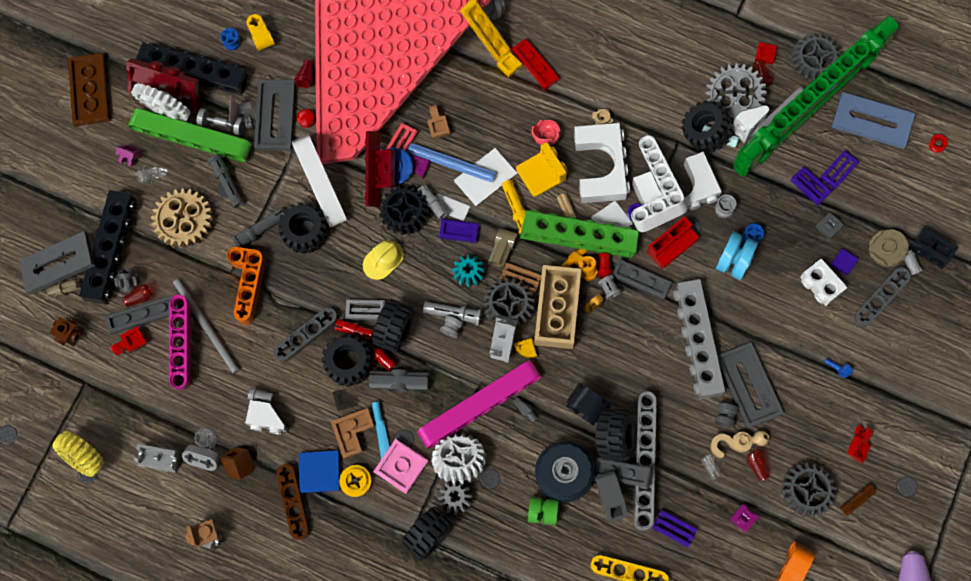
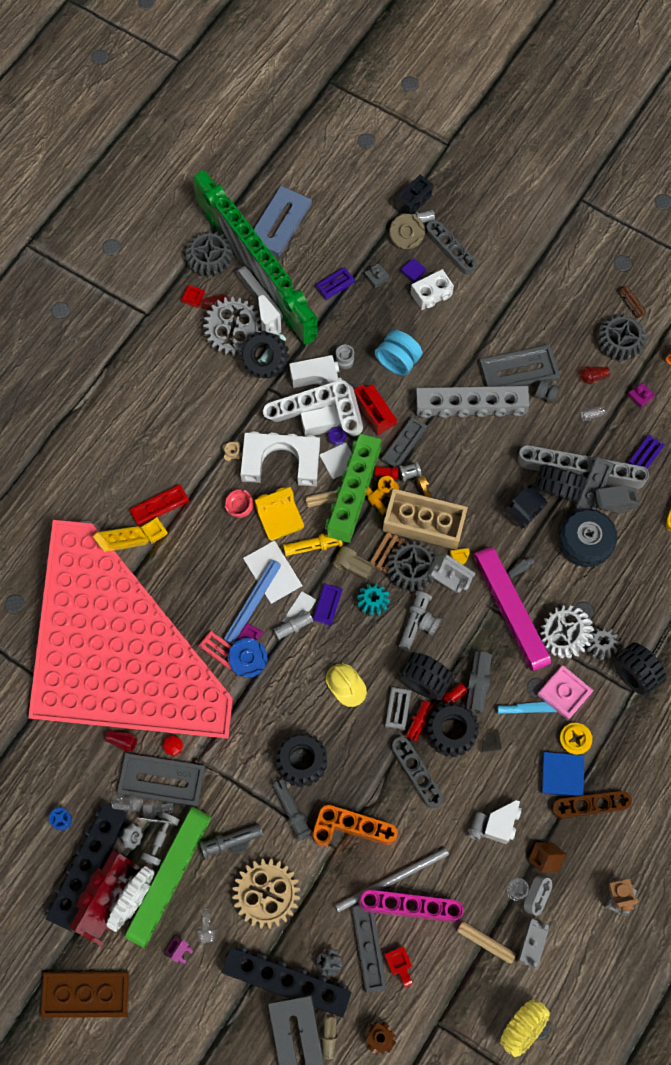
camera: 90 degrees left, 5 degrees down
clear red cone [122,283,152,307] -> none
yellow piece [247,14,275,51] -> none
white beam [291,134,347,228] -> none
medium nougat plate [331,408,375,459] -> none
dark red bracket [365,131,395,207] -> none
black gear [379,185,430,236] -> none
medium nougat plate [427,105,450,140] -> none
bright green wheel [528,496,558,525] -> none
tan piece [710,431,769,459] -> none
blue wheel [742,224,764,244] -> none
dark purple tile [820,150,859,190] -> none
blue hand [825,358,853,378] -> none
red plate [847,425,873,463] -> none
red bush [929,134,948,153] -> none
none -> clear piece [112,793,143,814]
none -> light grey piece [120,824,143,850]
none -> tan axle [457,922,516,964]

